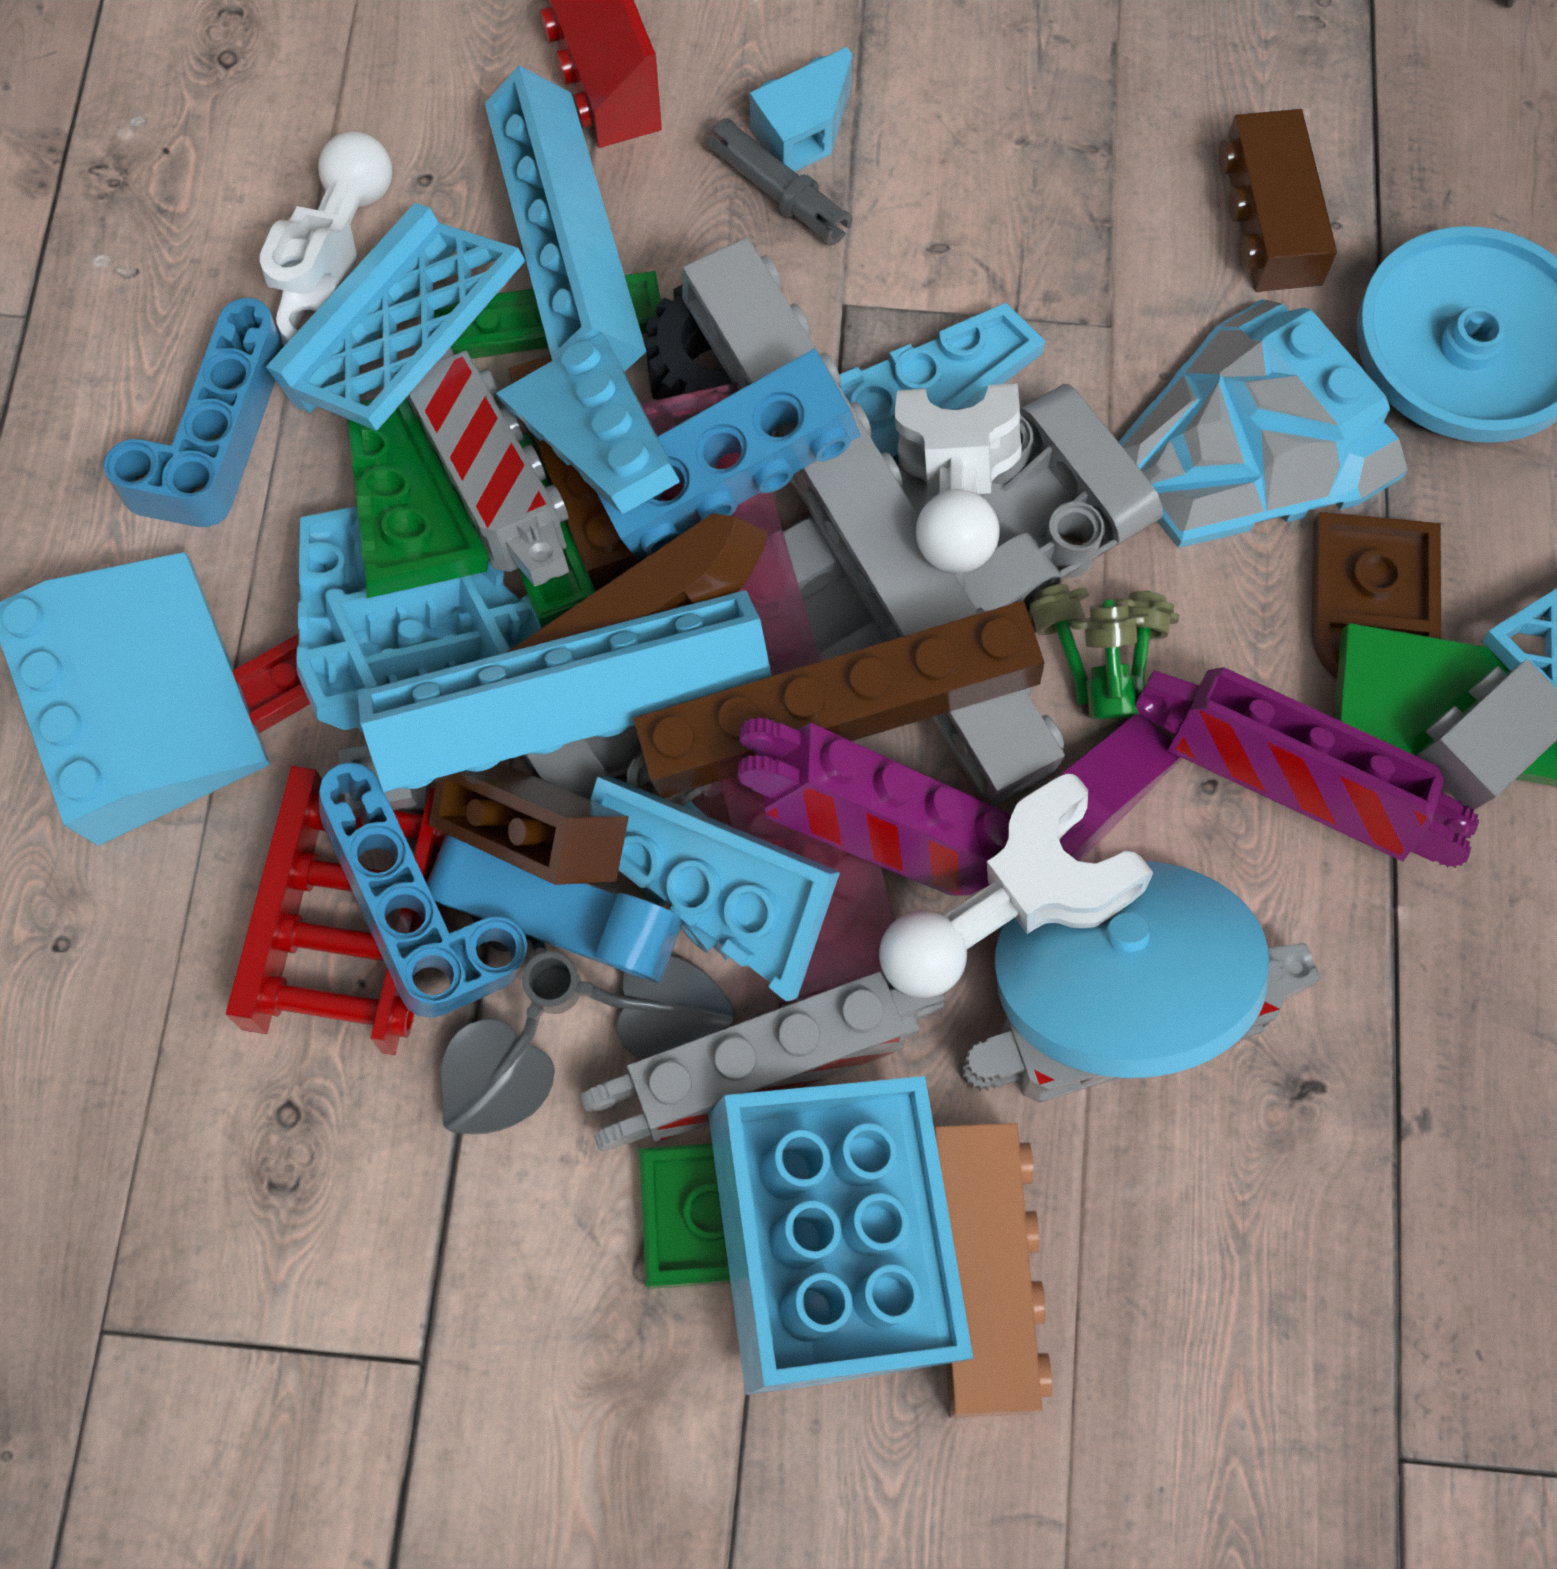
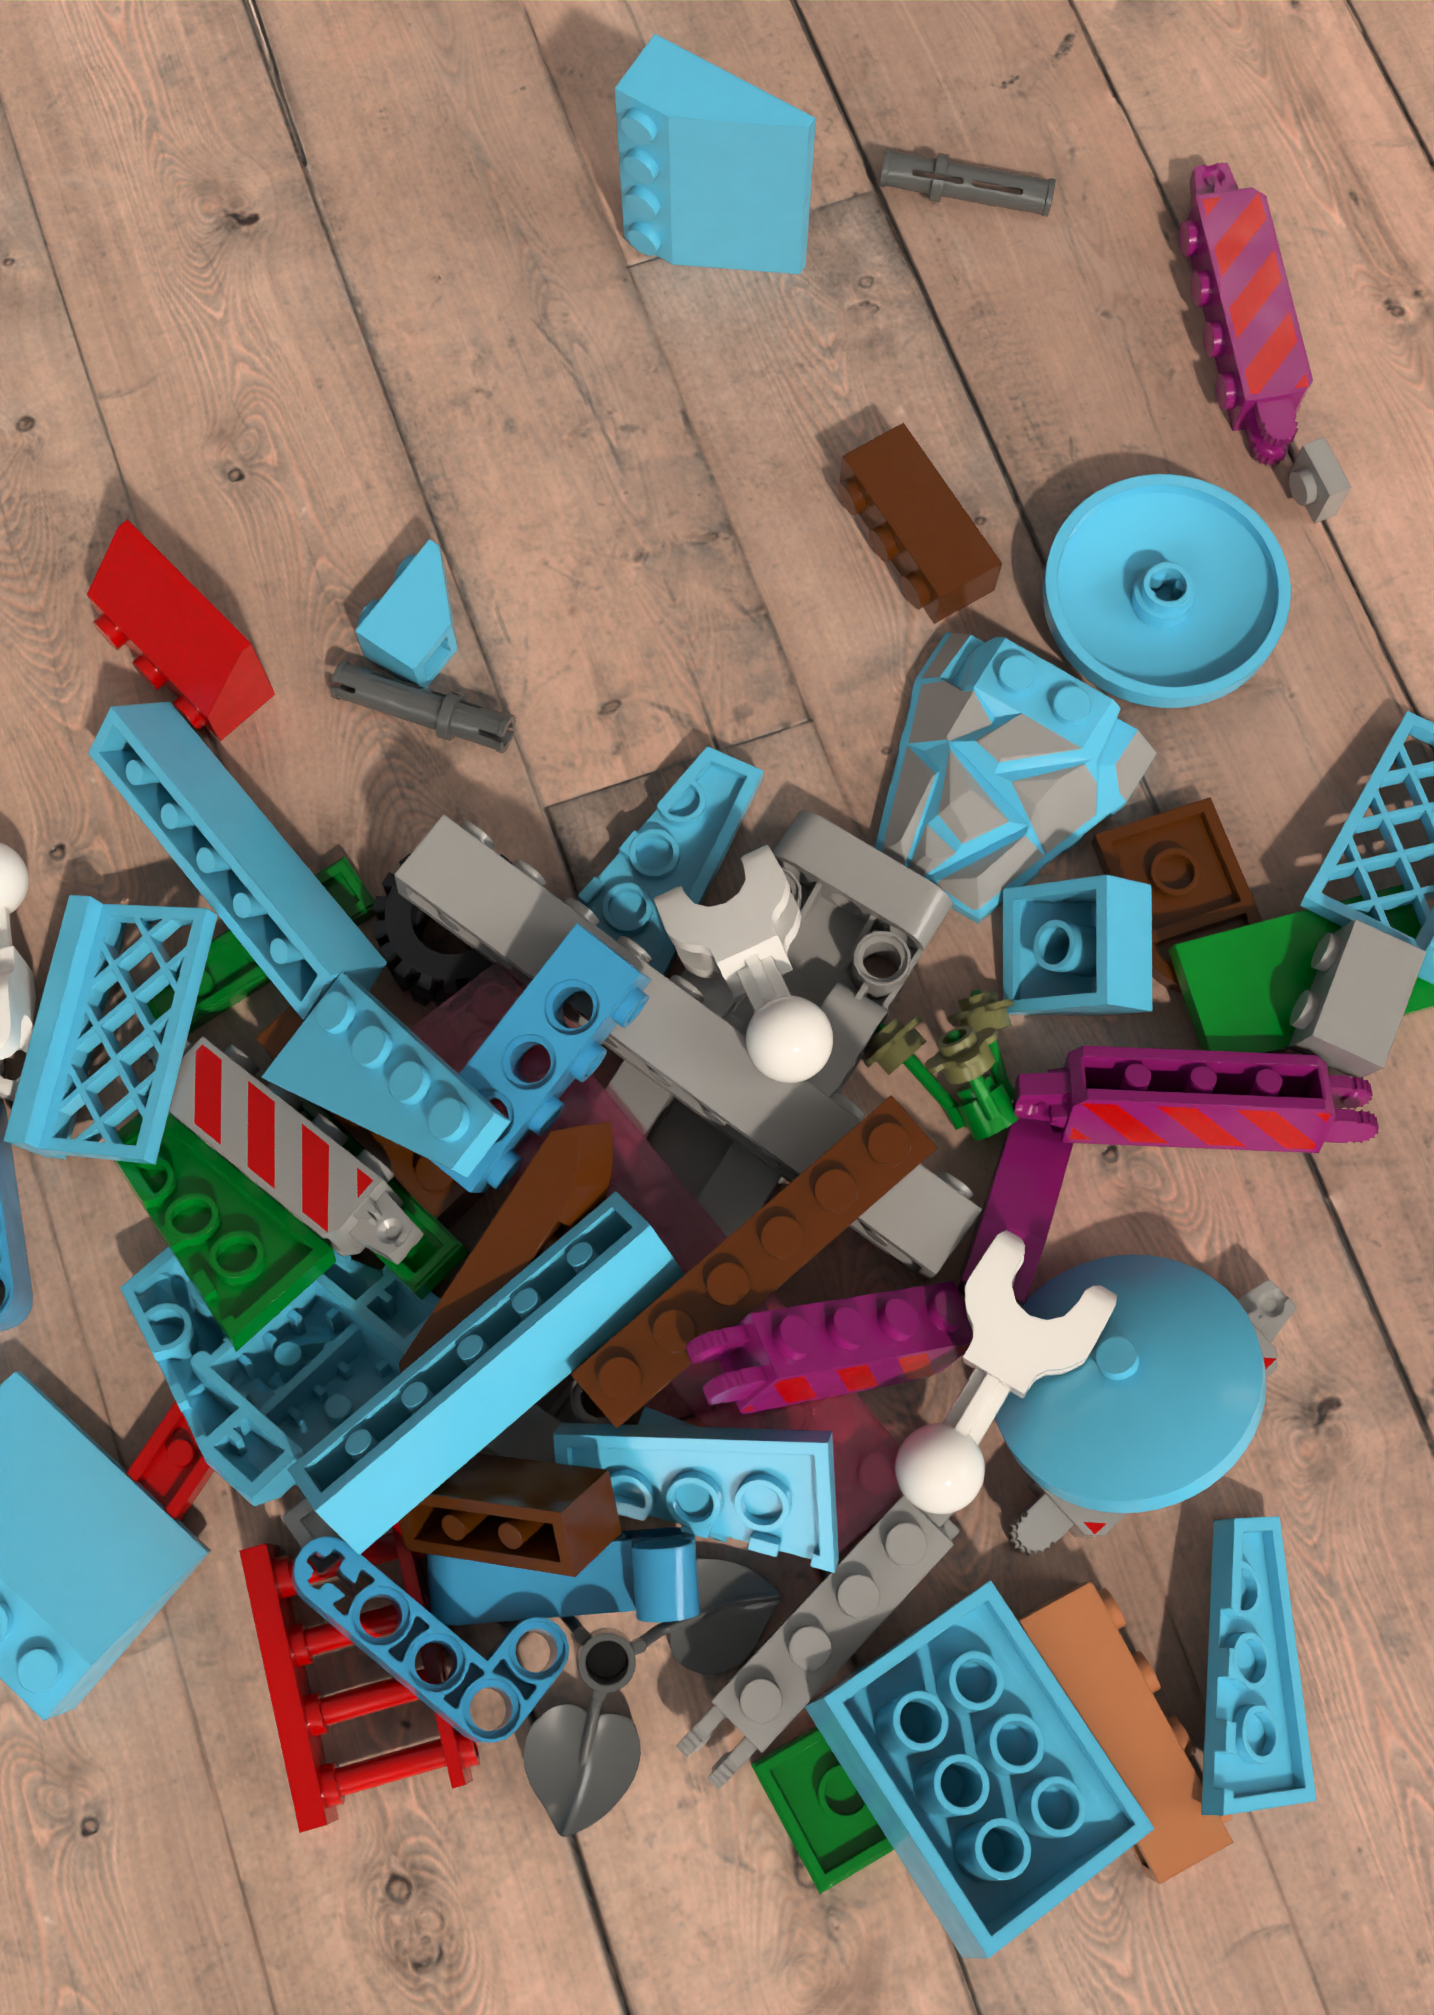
camera: 25 degrees left, 5 degrees up
none -> medium azure slope [1003,874,1153,1016]
none -> medium azure wing [1201,1516,1317,1816]

